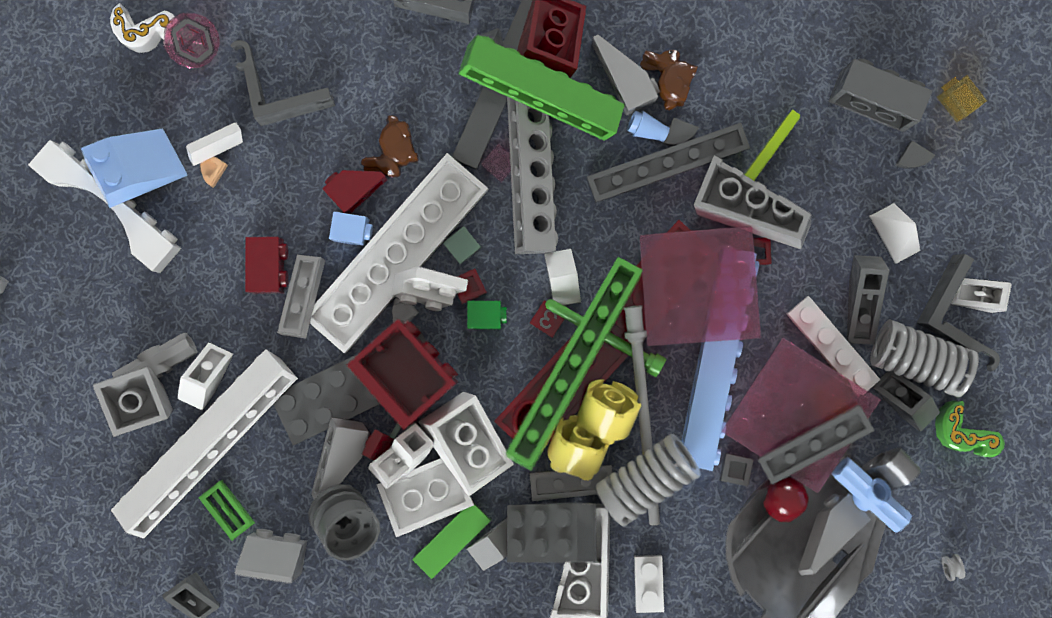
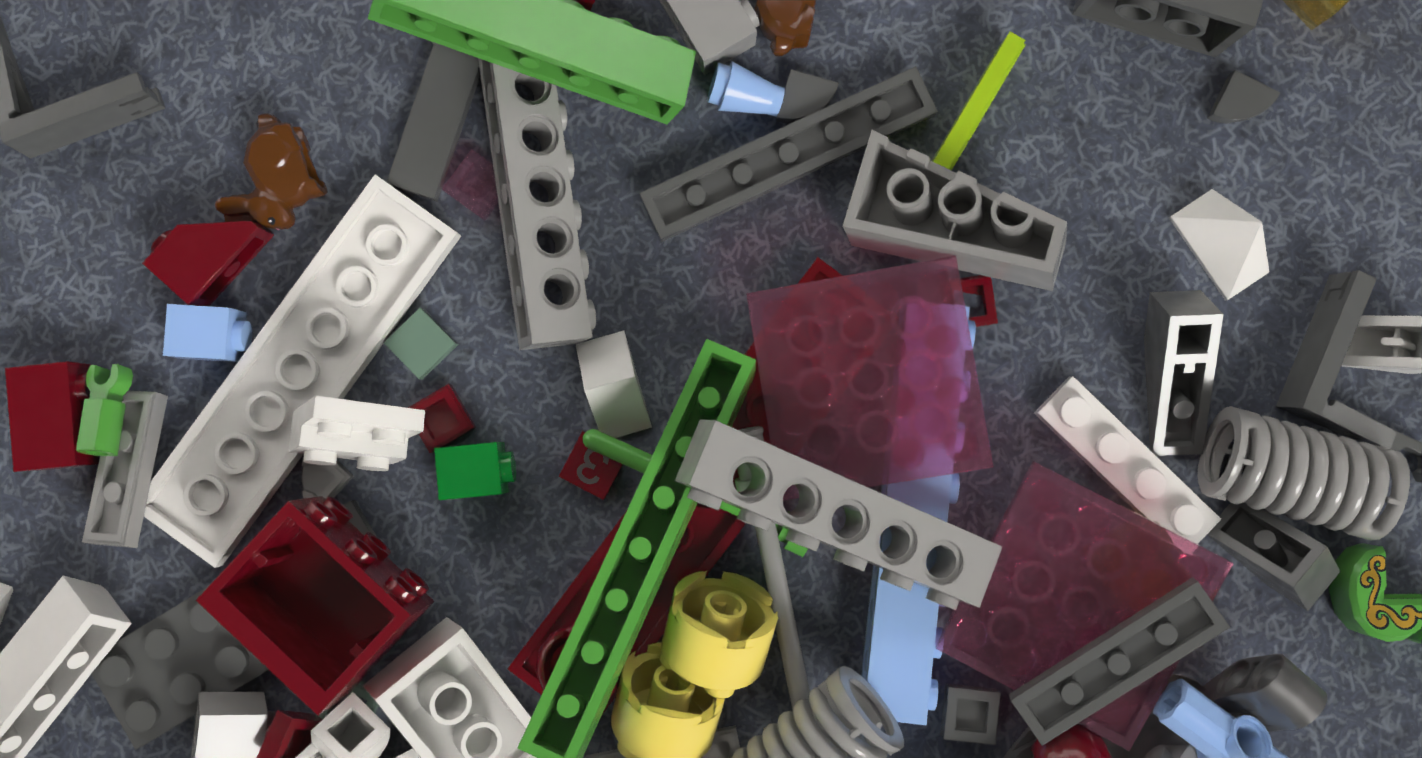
camera: 10 degrees left, 0 degrees up
none -> bright green bar [76,364,133,456]
none -> light grey brick [675,419,1002,610]

